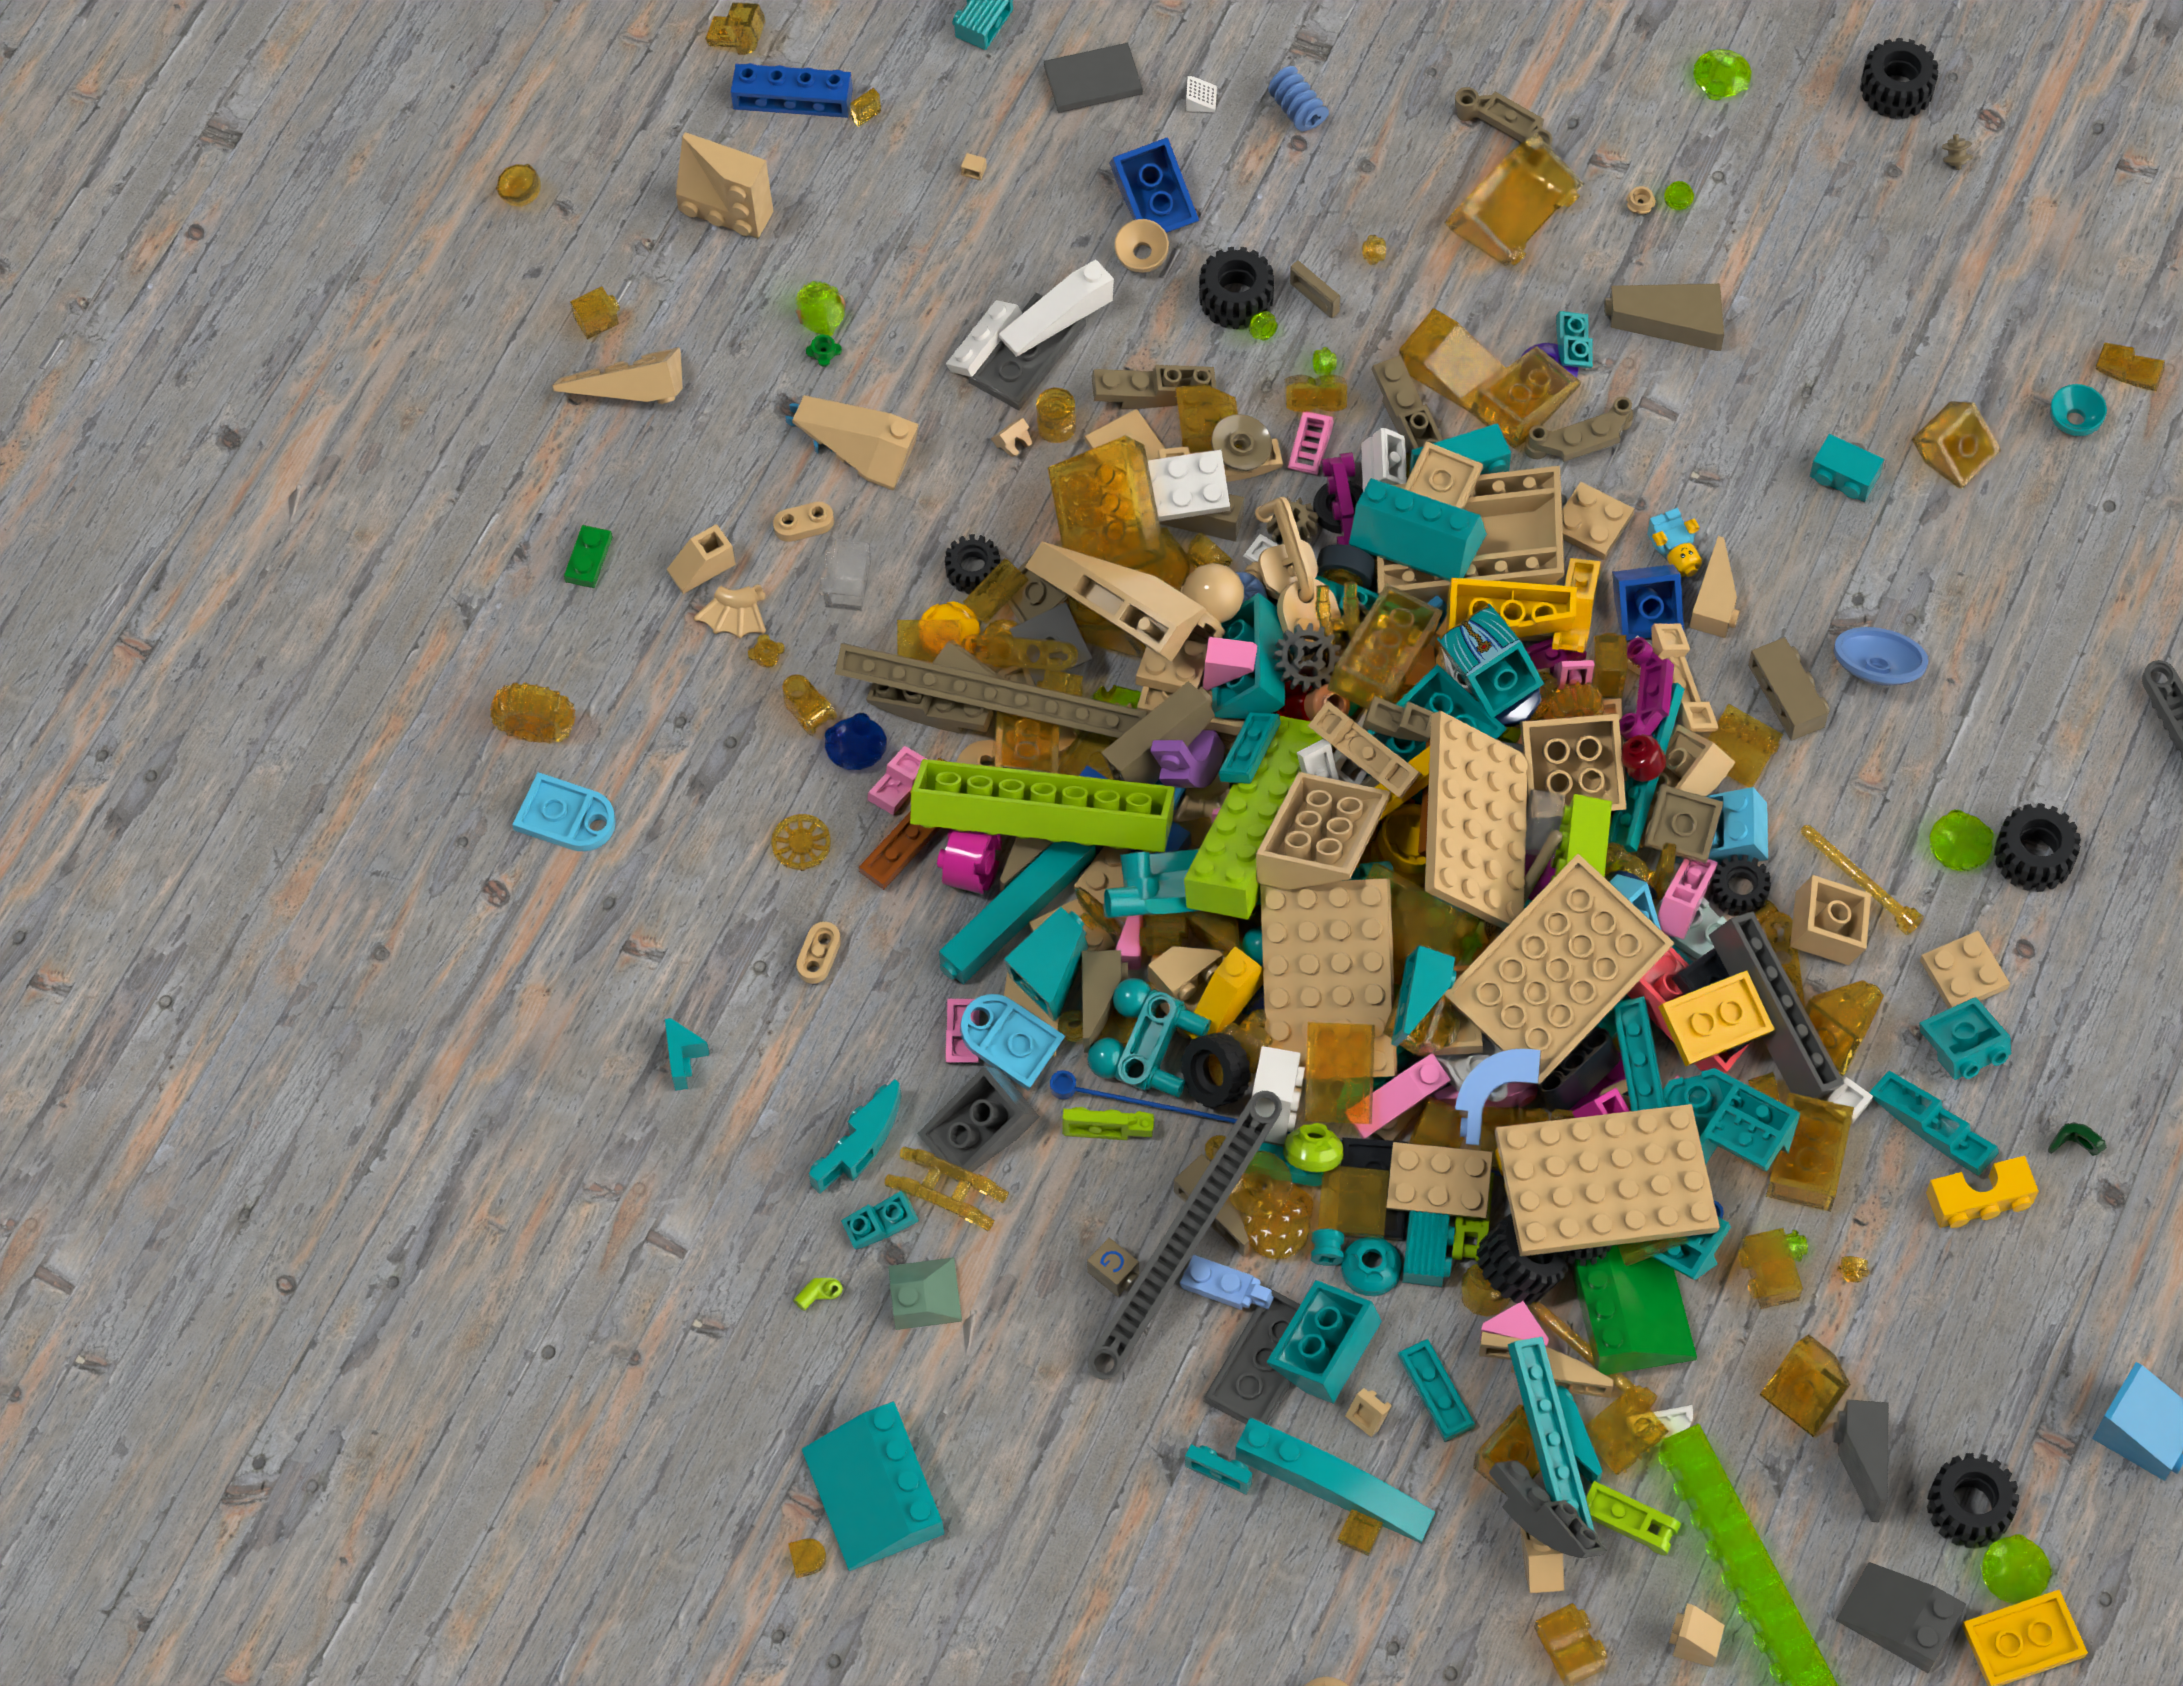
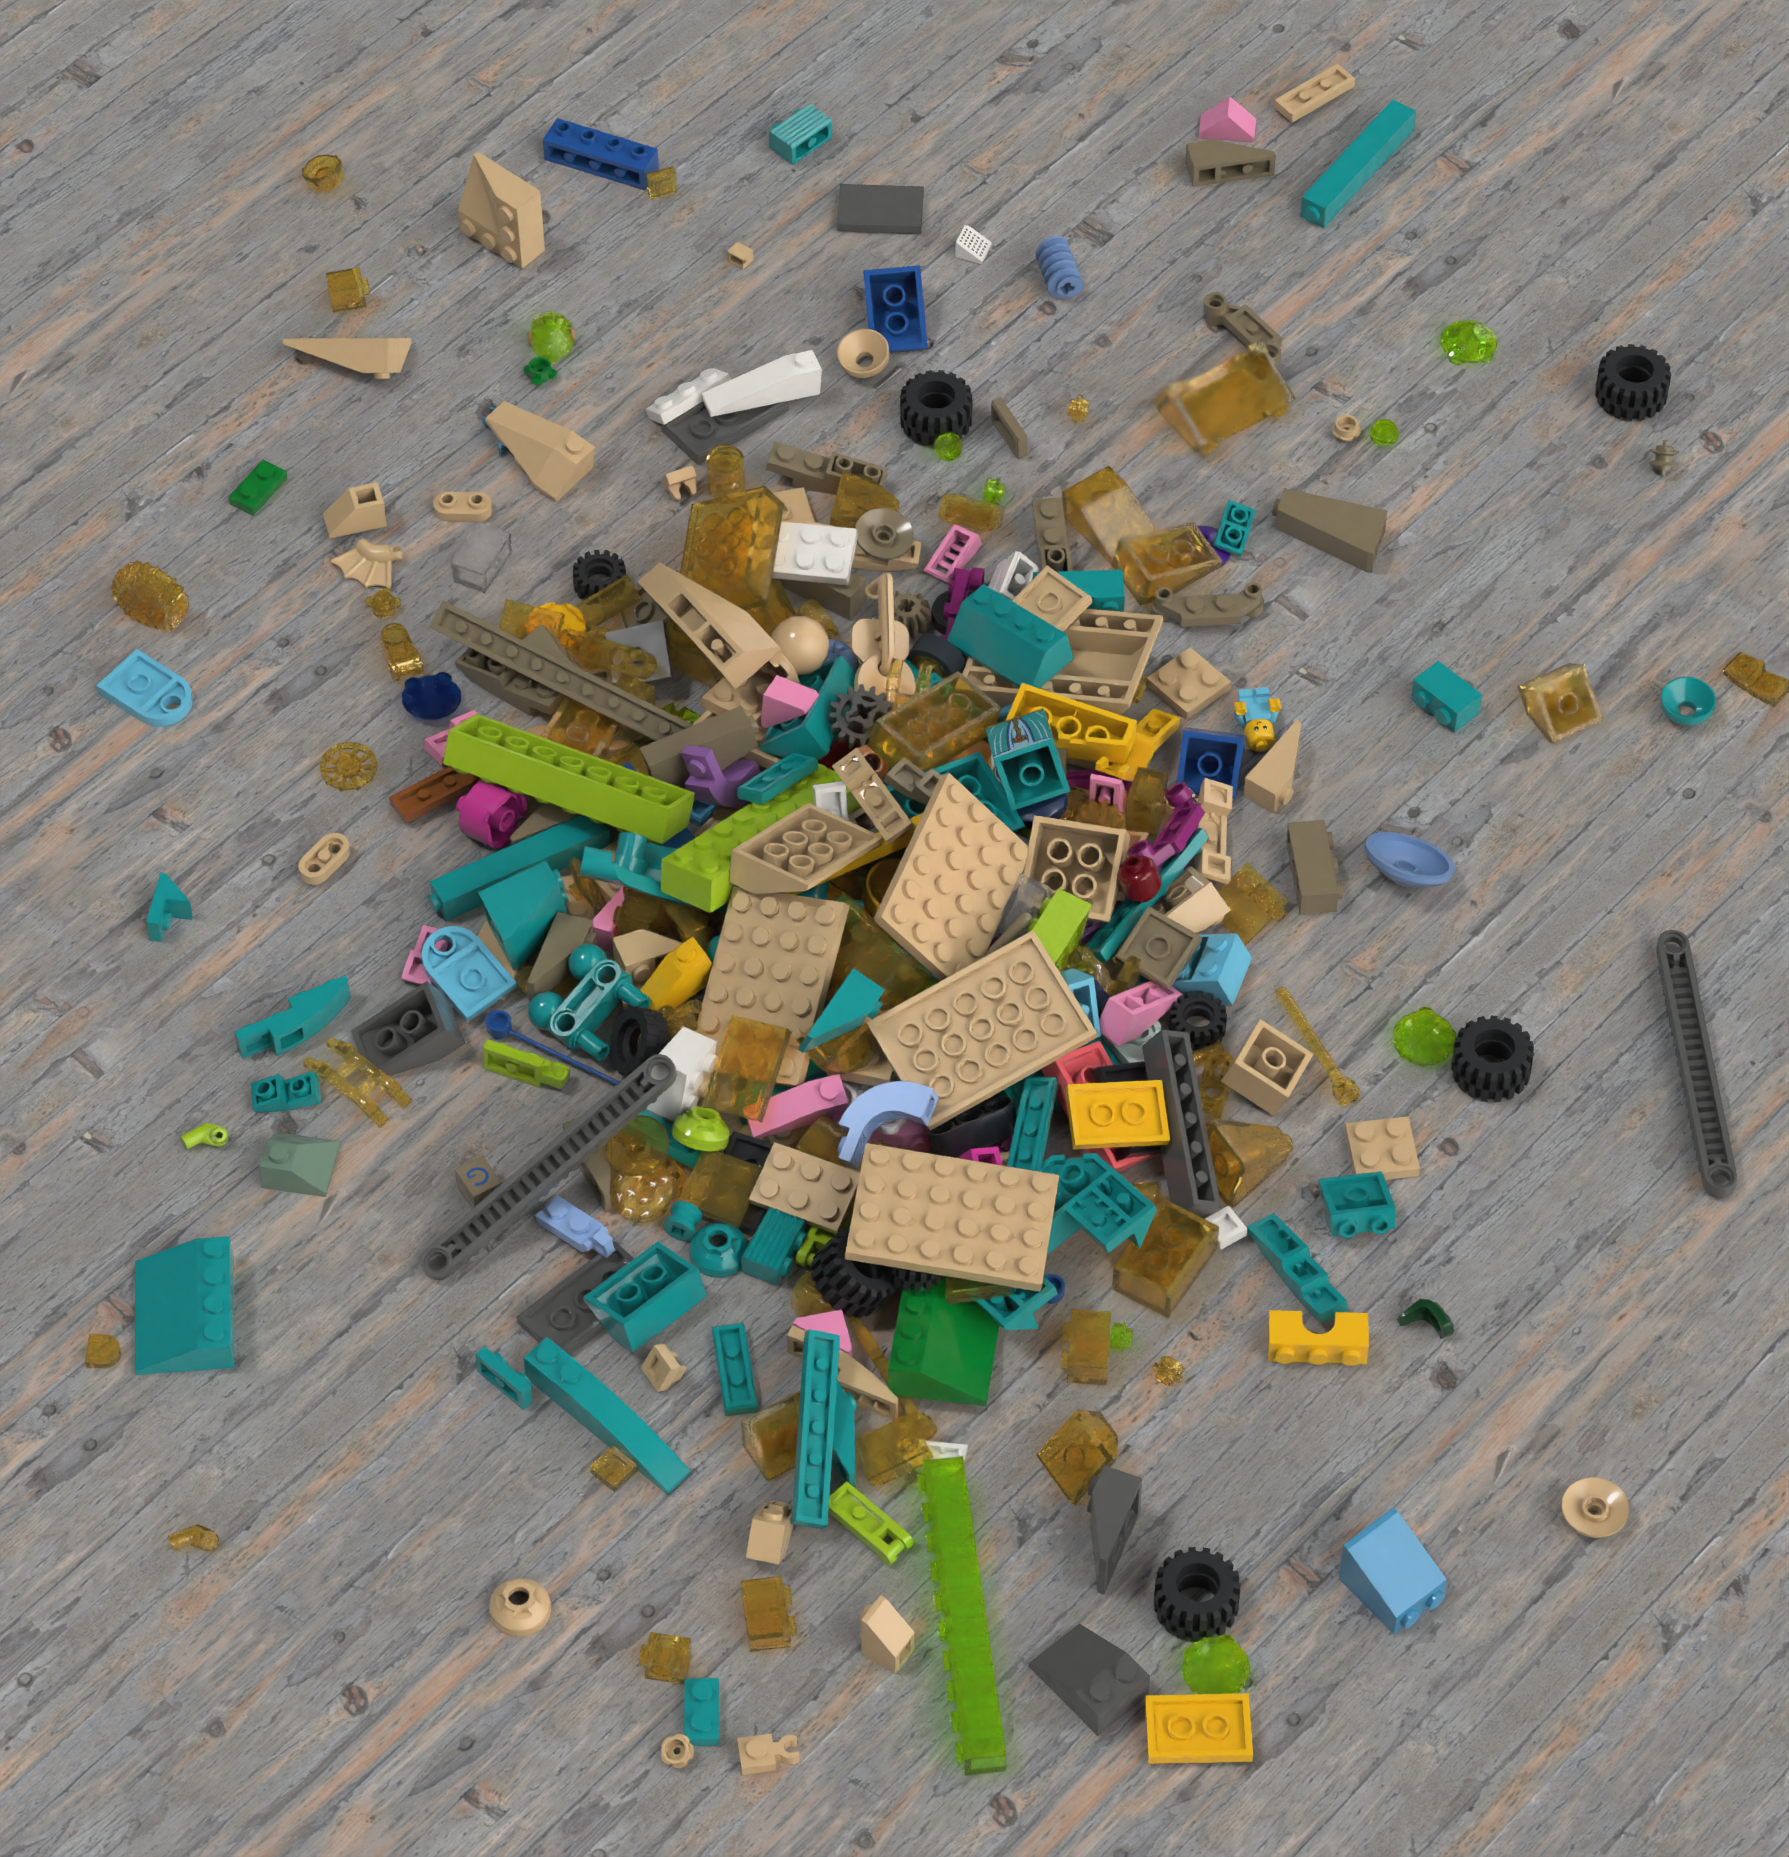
camera: 15 degrees right, 10 degrees down
clear yellow brick [705,3,766,55] -> none
dark grey slope [1489,1460,1607,1558] -> none

